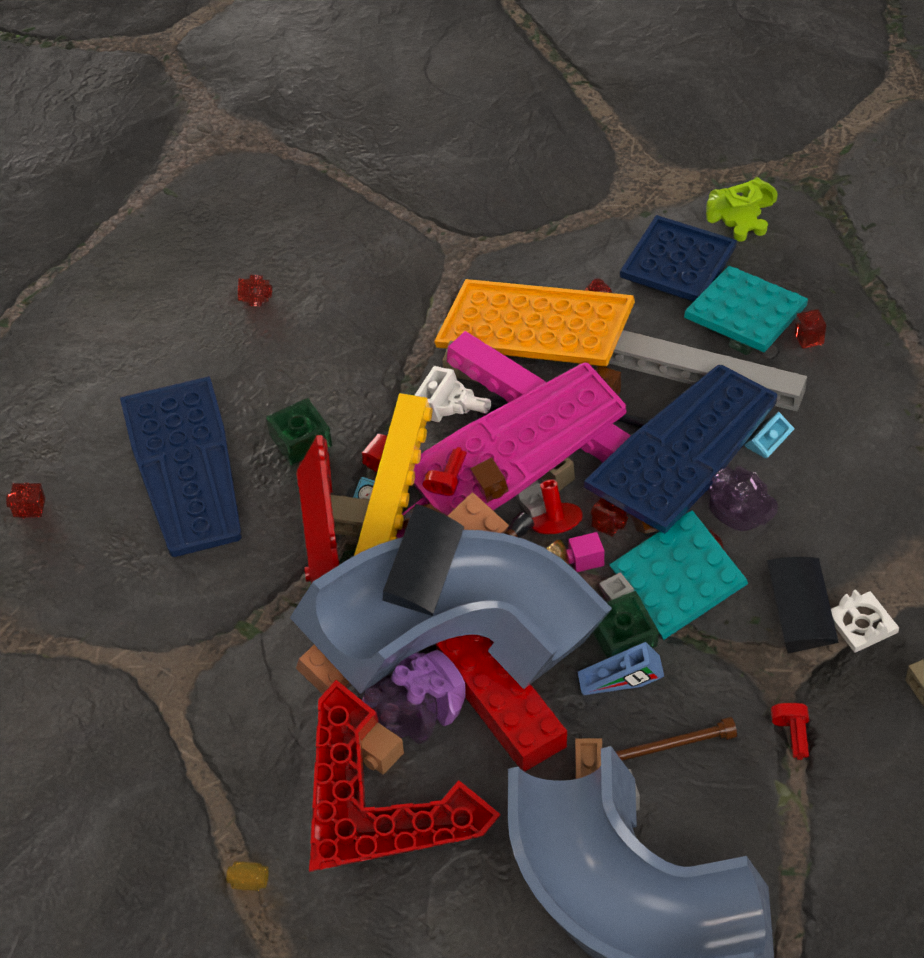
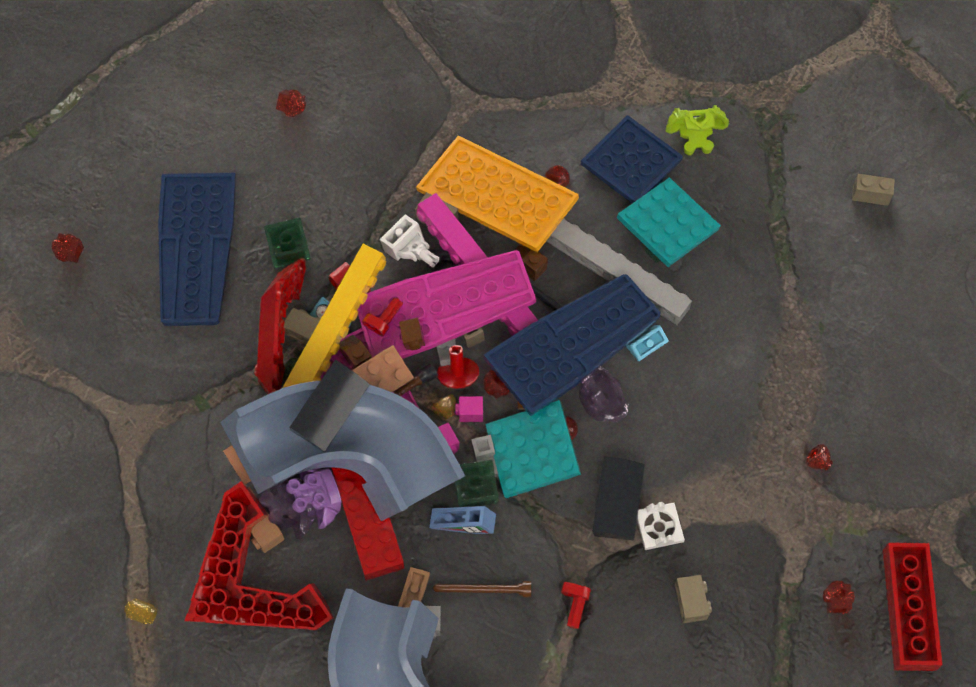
camera: 10 degrees right, 15 degrees up
clear red brick [795,309,826,349] -> none

